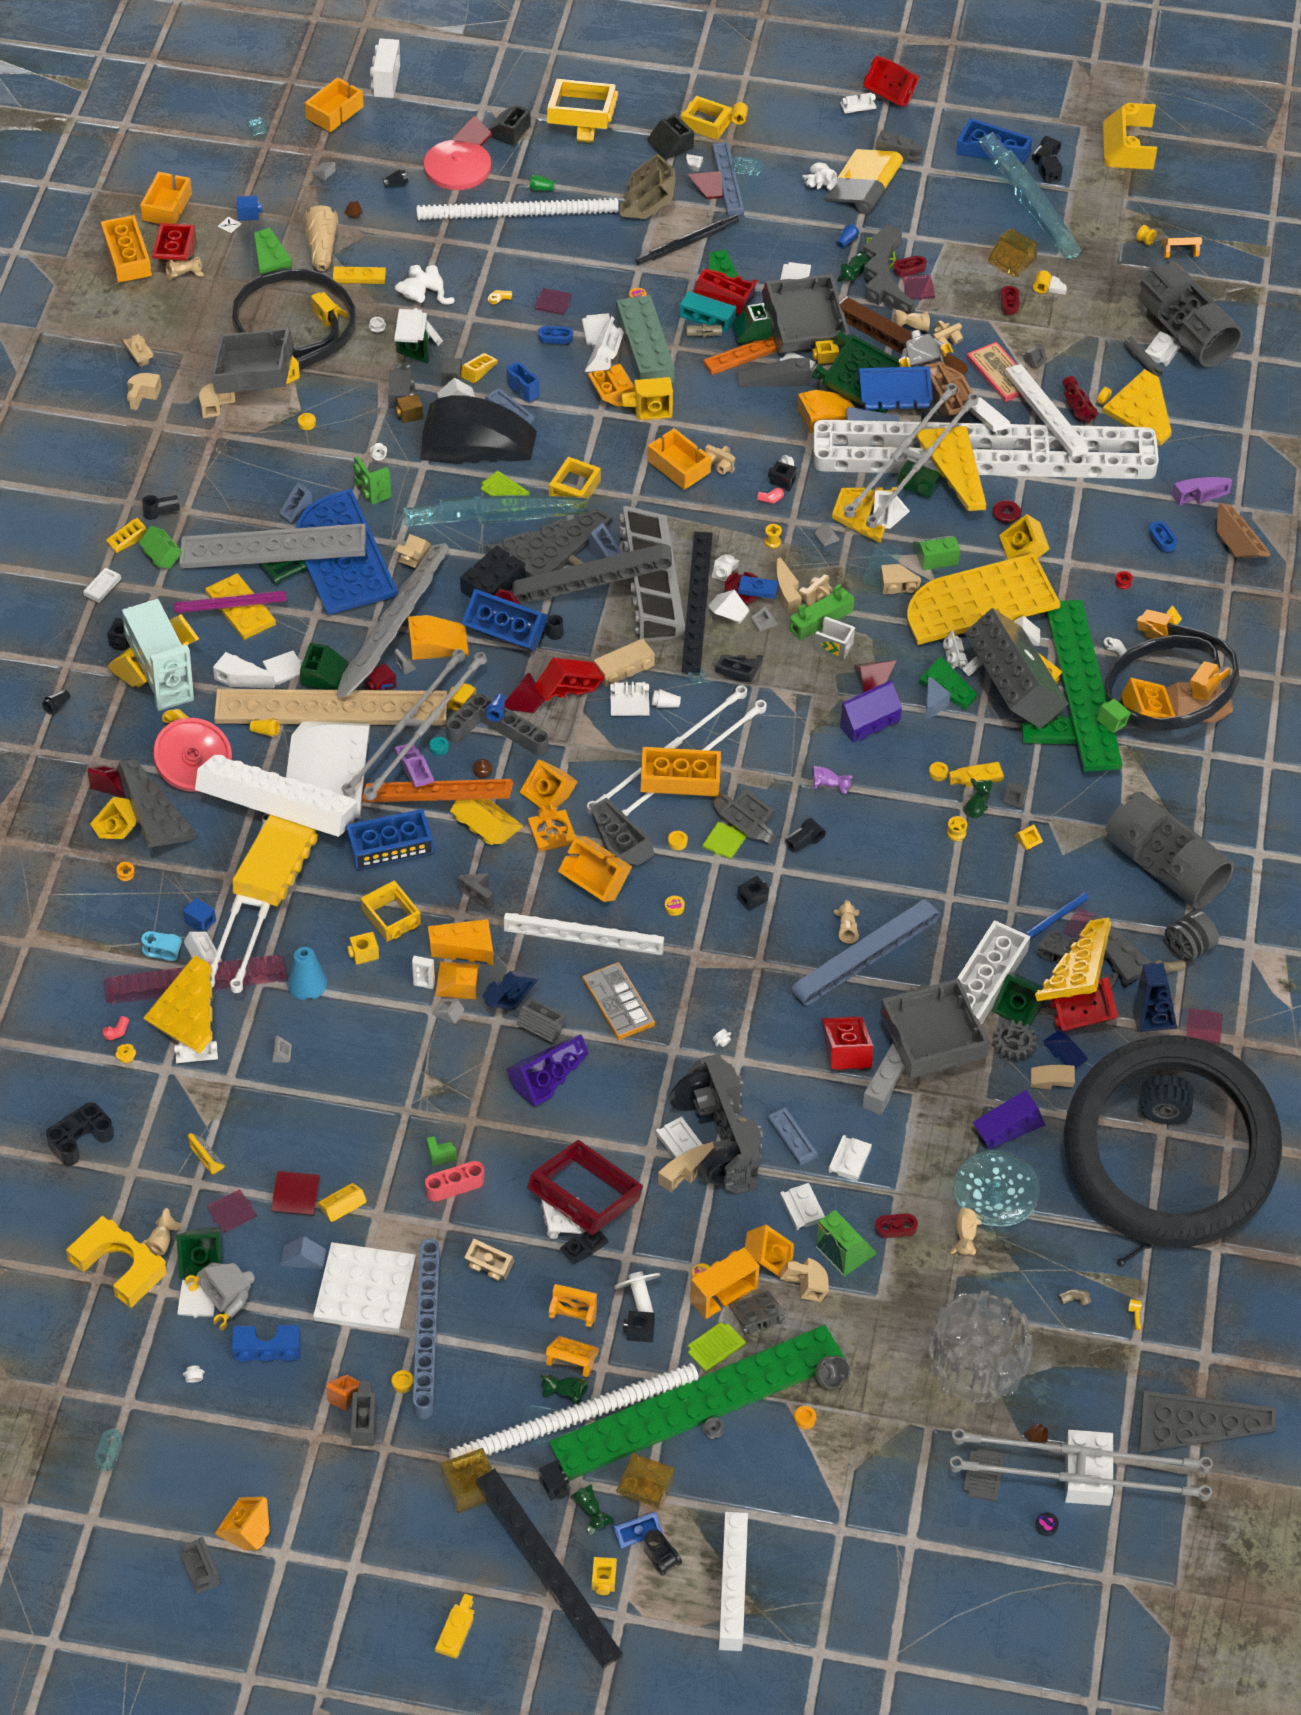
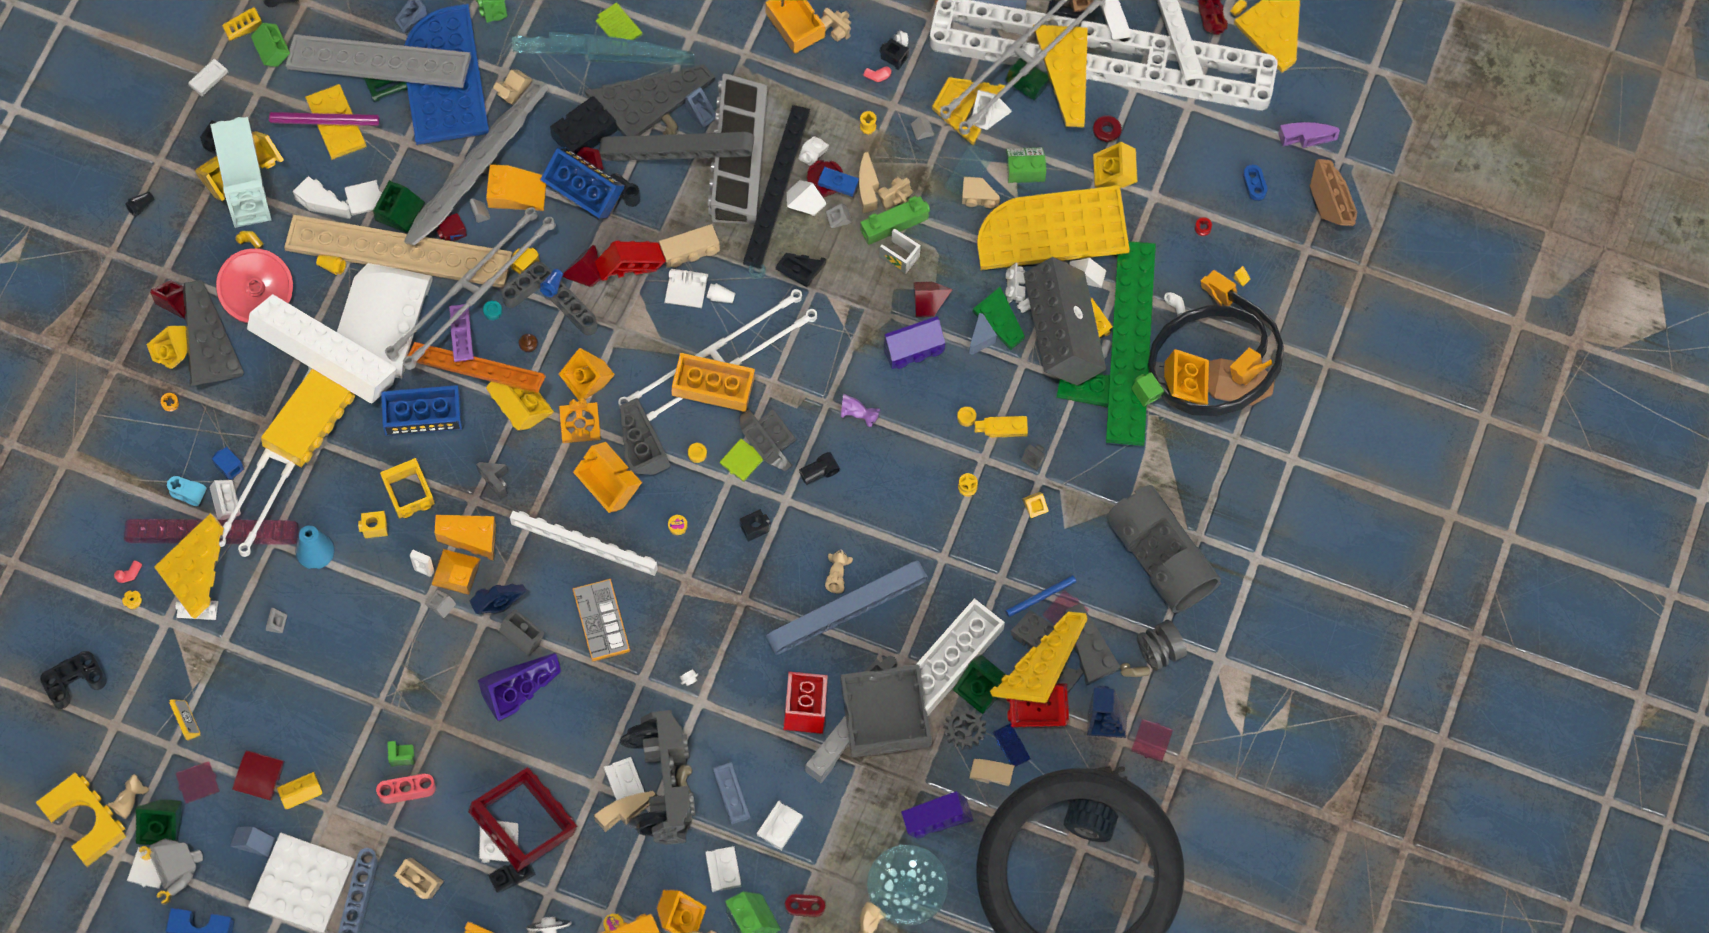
camera: 10 degrees right, 15 degrees up
yellow window [549,457,601,509] -> none
dark green animal [963,778,993,818] -> none

